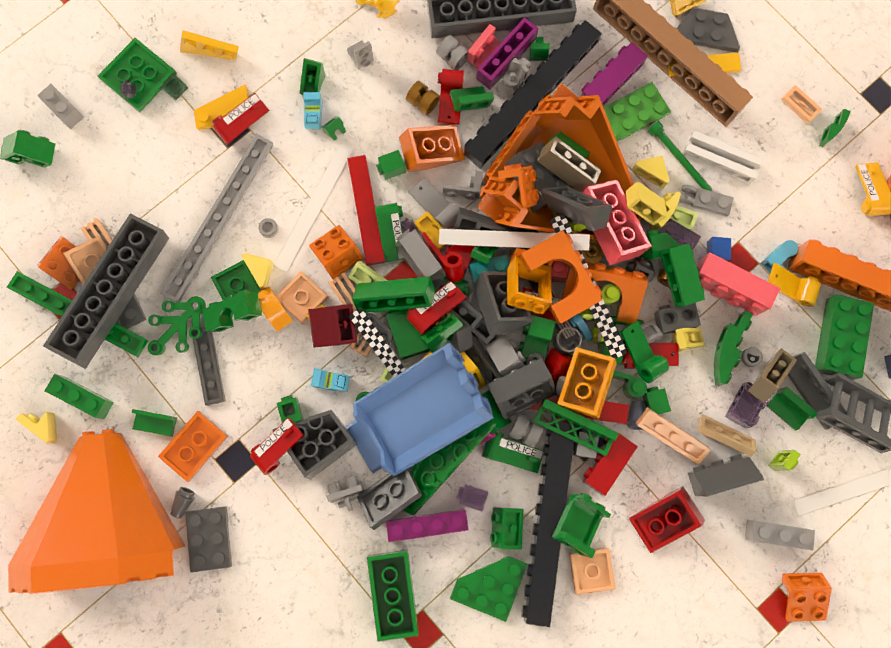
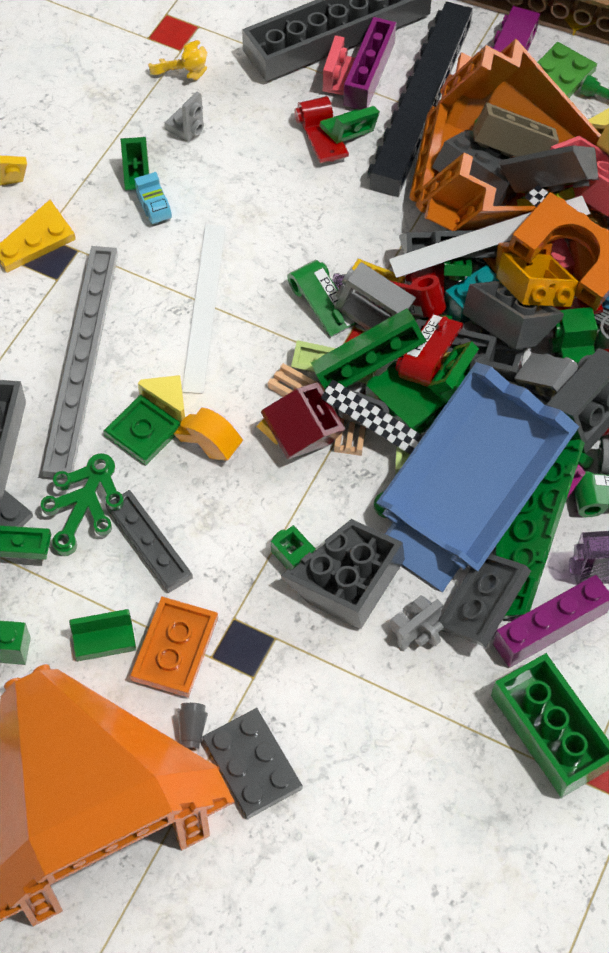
camera: 20 degrees left, 20 degrees down
green arch [202,290,263,332] -> none
red door [212,93,270,145] -> none
red door [250,417,304,475] -> none
light grey tile [258,218,278,238] -> none
light nougat tile [276,271,329,325] -> none
orange bracket [309,225,364,280] -> none
medium azure leg [311,368,350,392] -> none
green tile [321,116,346,140] -> none
red tile [347,155,385,266] -> none
green brick [376,150,406,180] -> none
orange slope [399,125,465,172] -> none
pearl gold wheel [406,80,440,115] -> none
light grey door [408,177,460,229] -> none
light grey wheel [436,35,468,70] -> none
light grey bracket [443,170,483,200] -> none
orange bracket [498,163,539,208] -> none
light grey hips [503,57,531,91] -> none
green tile [529,37,549,61] -> none

